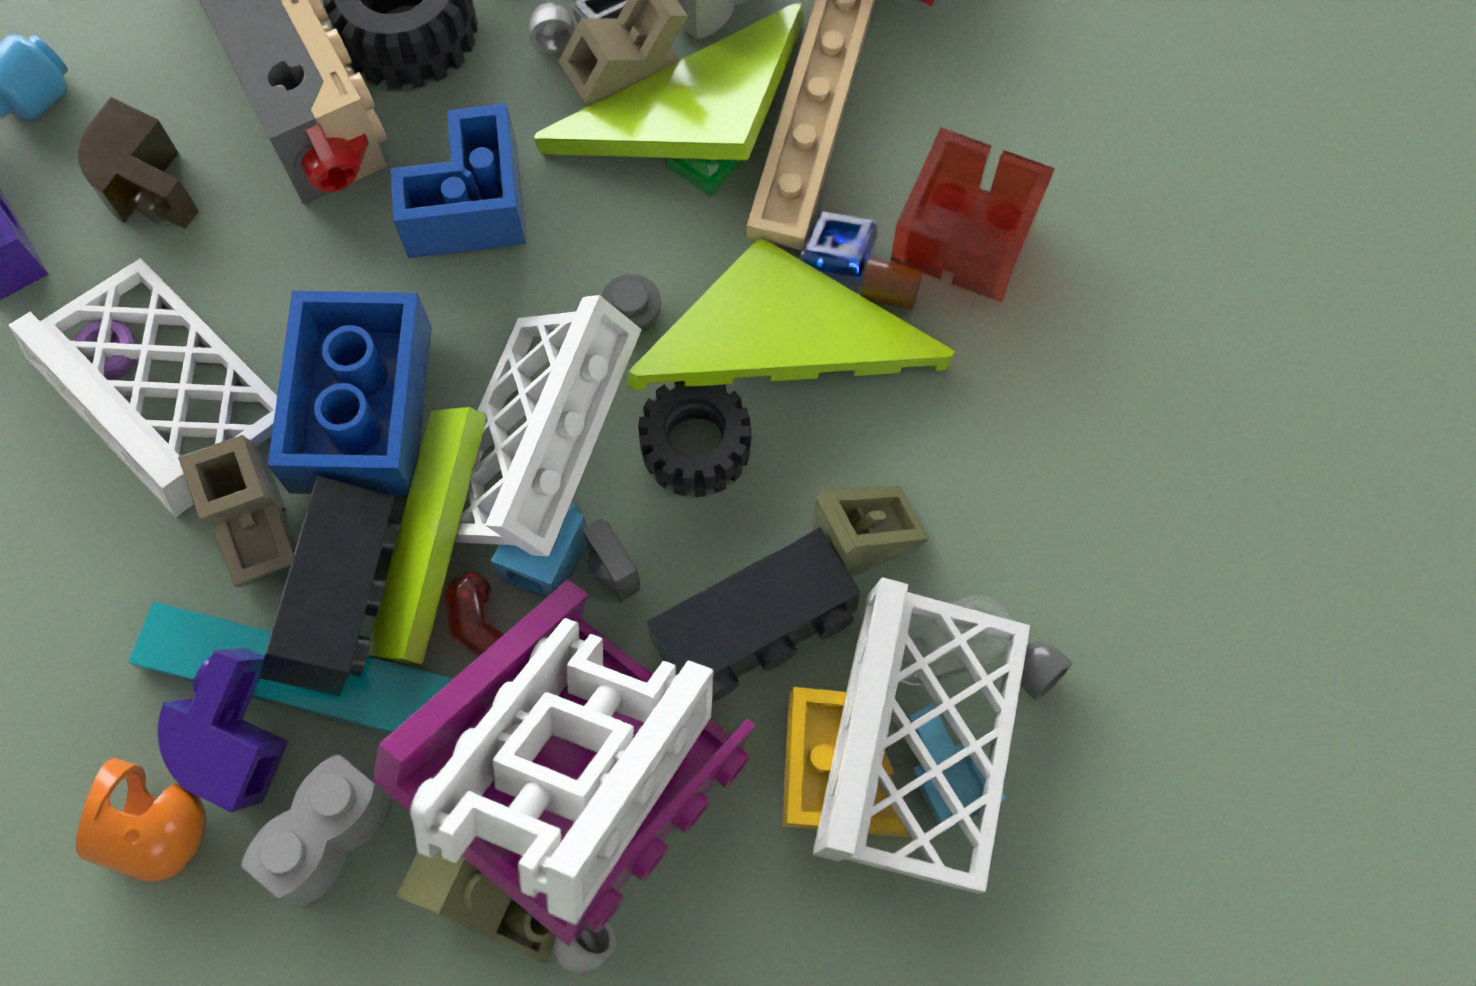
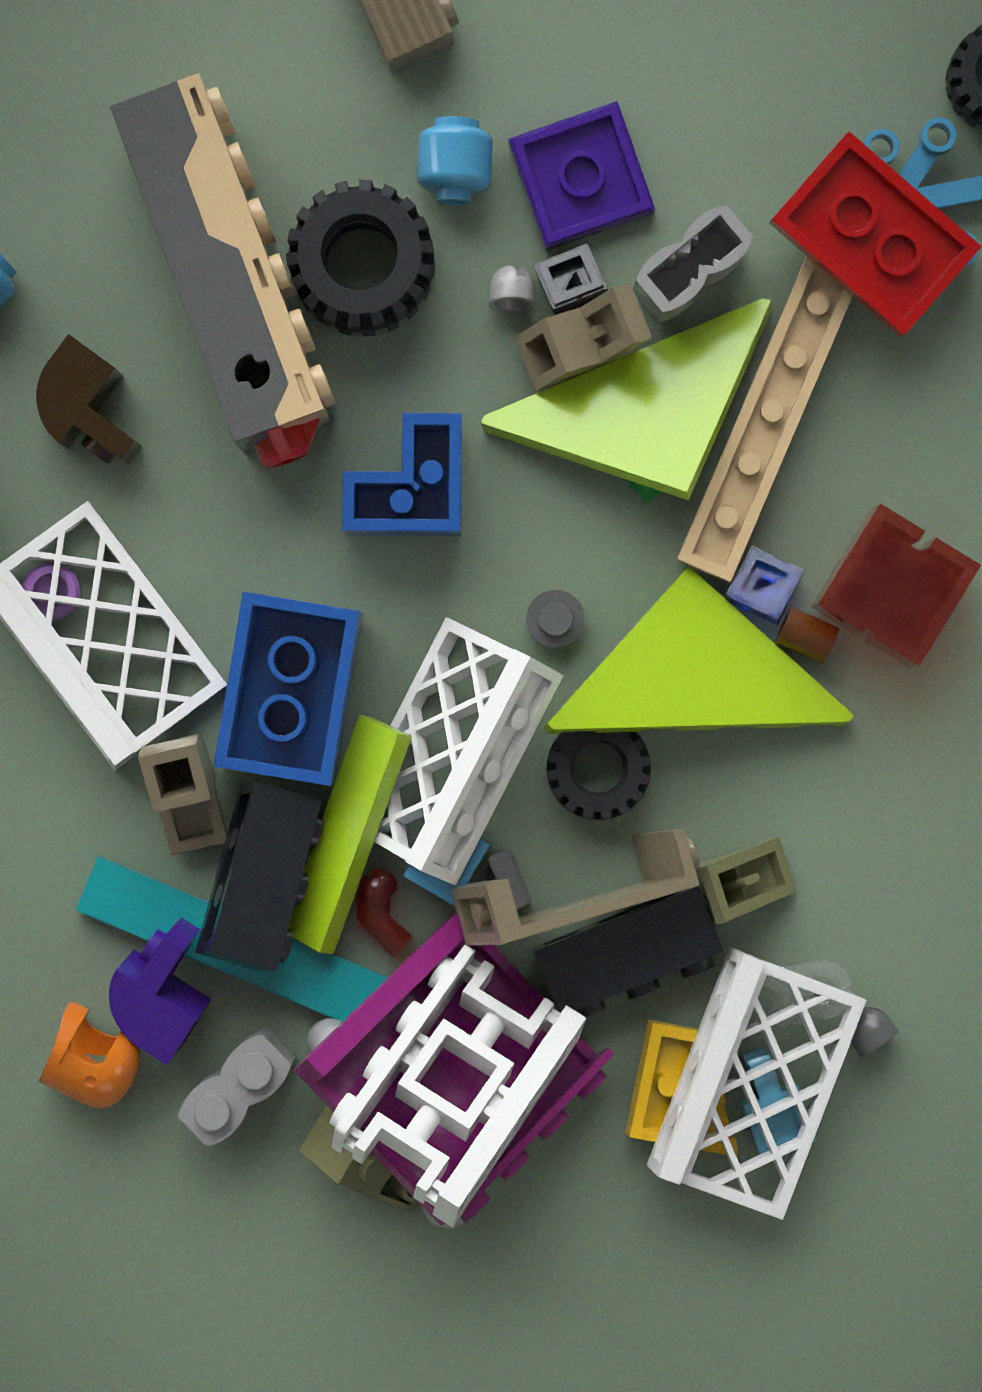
camera: 10 degrees right, 20 degrees up
none -> dark tan panel [451,828,700,946]

